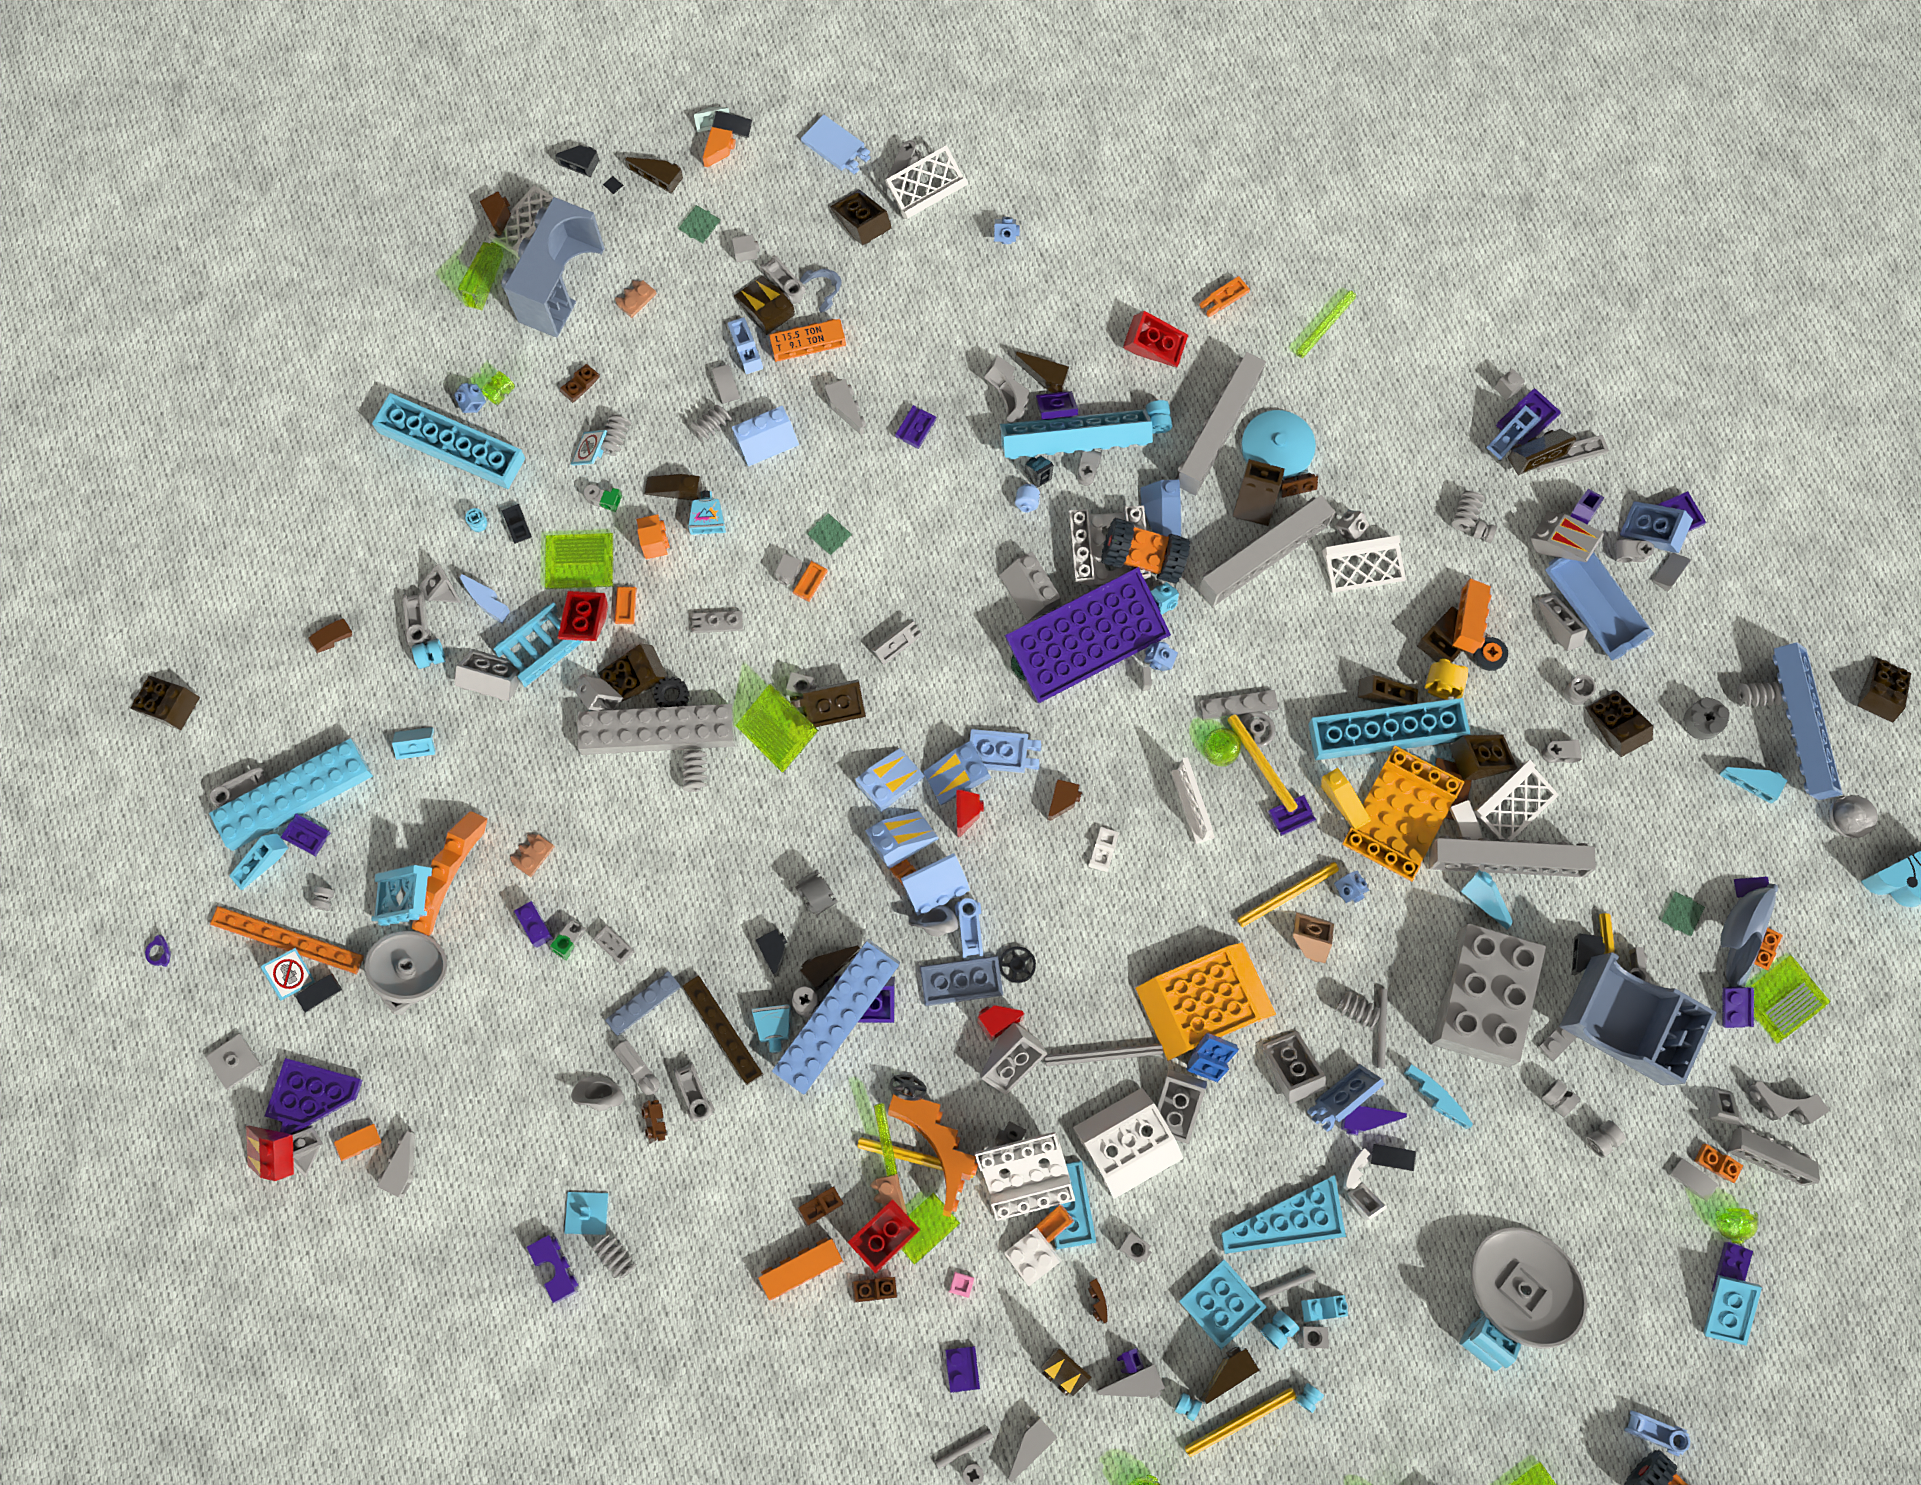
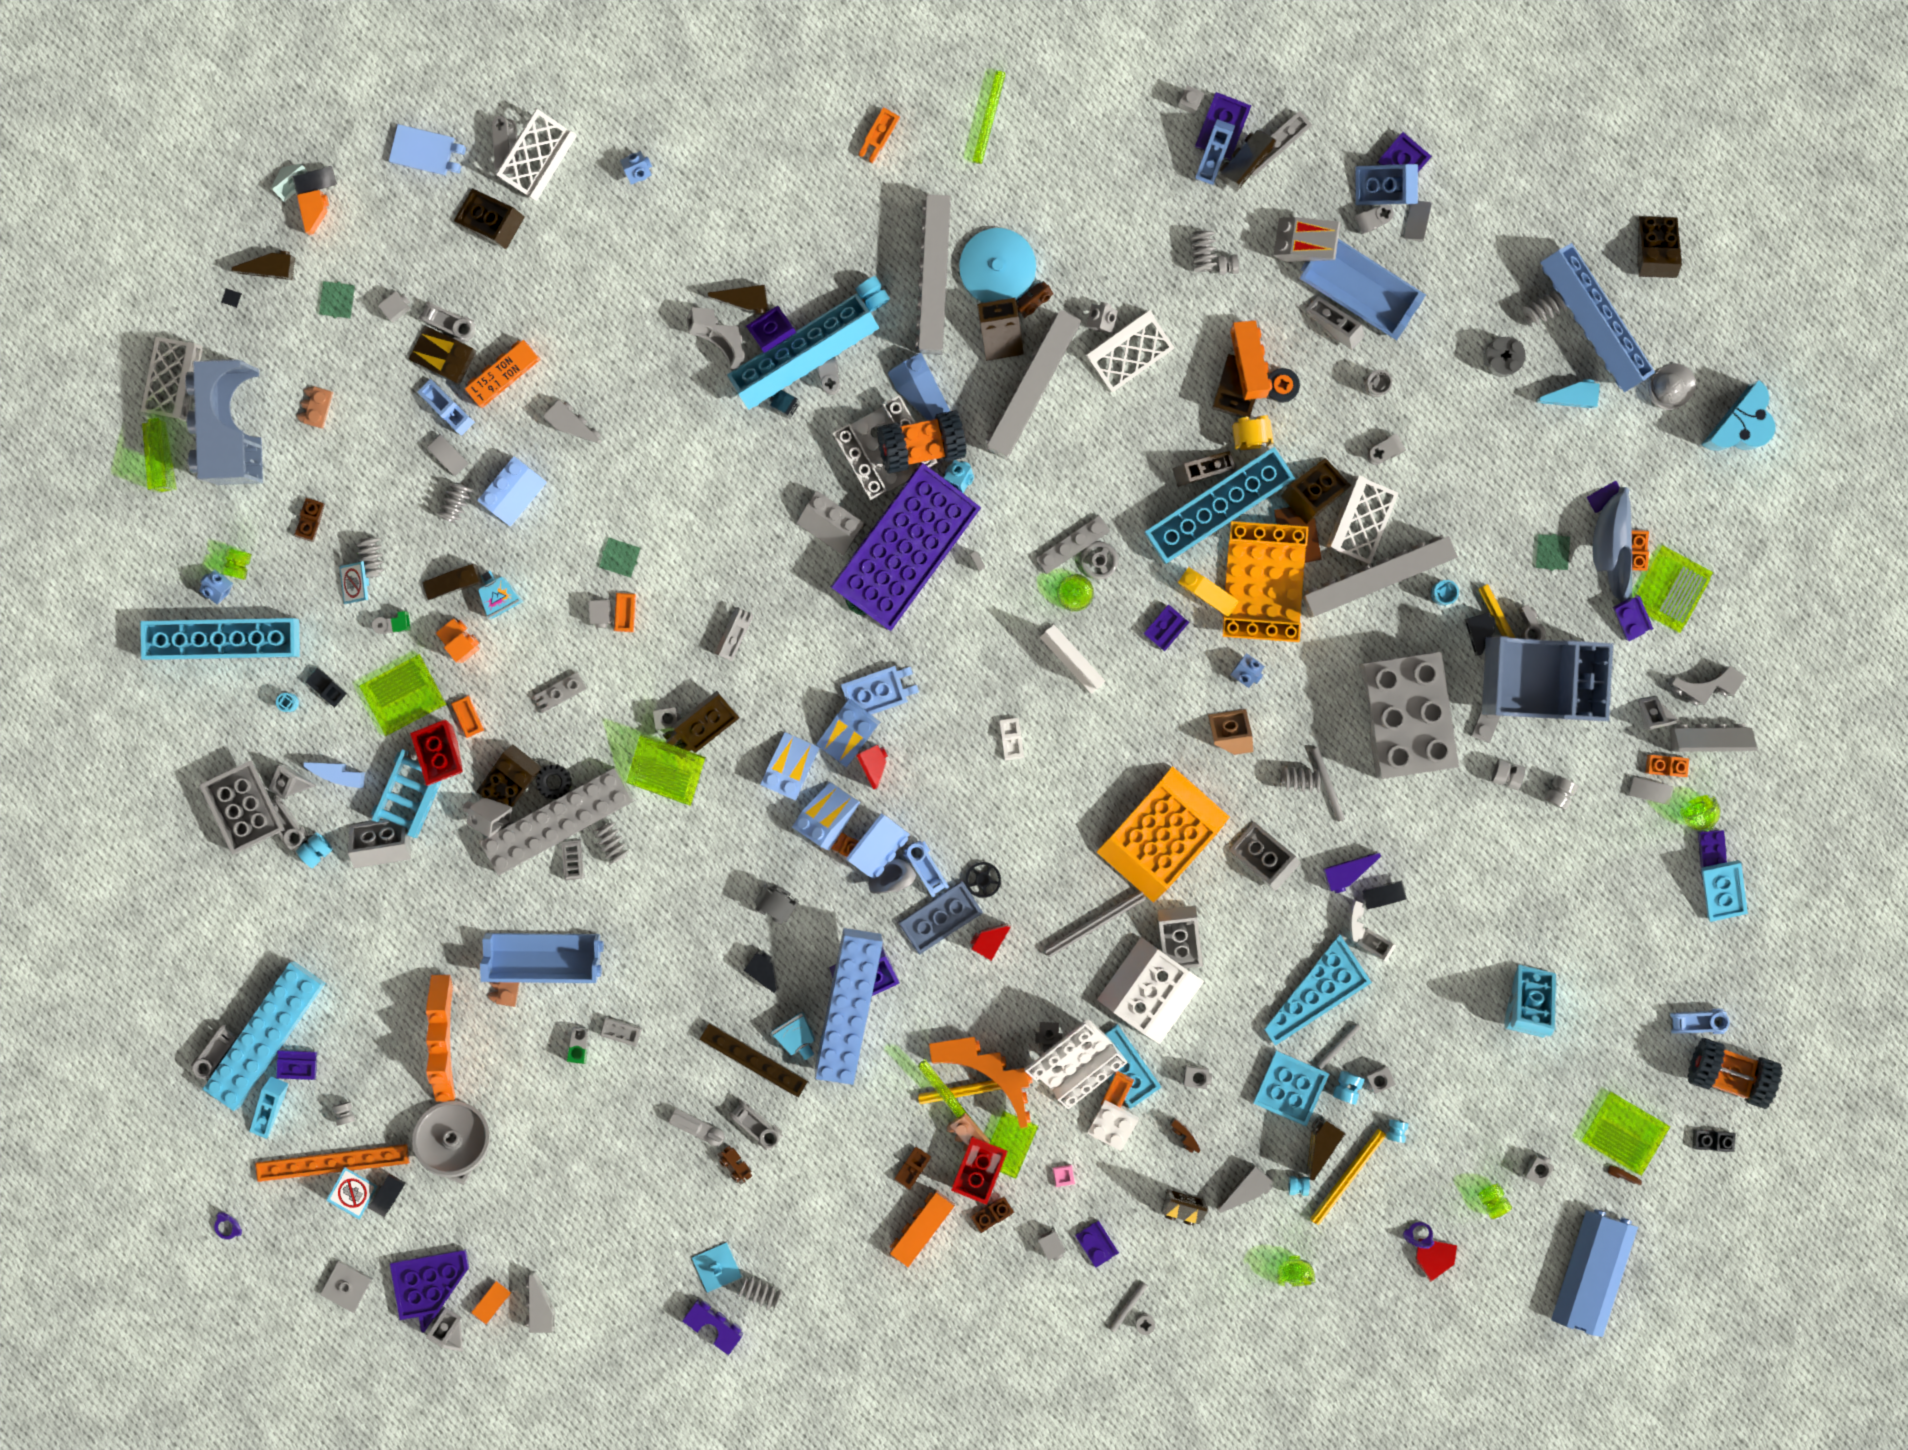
camera: 20 degrees left, 15 degrees up
dark brown slope [130,675,200,731] -> none
red slope [246,1125,294,1181] -> none
reddish brown slope [308,618,352,653] -> none
medium azure fence [371,865,432,926] -> none
medium azure panel [392,727,436,760] -> none
reddish brown slope [480,191,511,236] -> none
dark purple piece [514,901,554,948] -> none
black slope [556,145,599,177] -> none
light grey hat [571,1076,624,1111] -> none
sand blue plate [605,971,681,1037] -> none
light grey piece [792,987,819,1018] -> none
sand blue helmet [800,268,842,313] -> none
dark brown slope [800,945,861,990] -> none
black wheel [889,1075,927,1101] -> none
dark purple plate [895,405,937,449] -> none
light grey slope [980,1022,1048,1095] -> none
light grey slope [1008,1418,1057,1483] -> none
light blue head [1015,484,1040,513] -> none
reddish brown slope [1047,779,1082,821] -> none
dark purple tile [1117,1348,1144,1374] -> none
red slope [1123,310,1188,368] -> none
medium blue brick [1144,642,1178,671] -> none
blue slope [1186,1033,1239,1083] -> none
yellow axle [1228,714,1298,812] -> none
yellow axle [1237,862,1339,927] -> none
medium azure slope [1301,1295,1348,1322] -> none
medium blue tile [1307,1064,1385,1132] -> none
medium azure slope [1404,1064,1473,1129] -> none
white slope [1449,800,1482,840] -> none
medium azure slope [1461,869,1513,930] -> none
light grey dish [1470,1228,1587,1349] -> none
dark purple piece [1570,489,1605,525] -> none
dark brown slope [1585,690,1653,757] -> none
none -> light grey slope [199,760,285,855]
none -> medium blue panel [480,933,604,983]
none -> light grey slope [561,840,585,881]
none -> light grey brick [1038,1229,1066,1261]
none -> medium azure wheel [1430,580,1459,606]

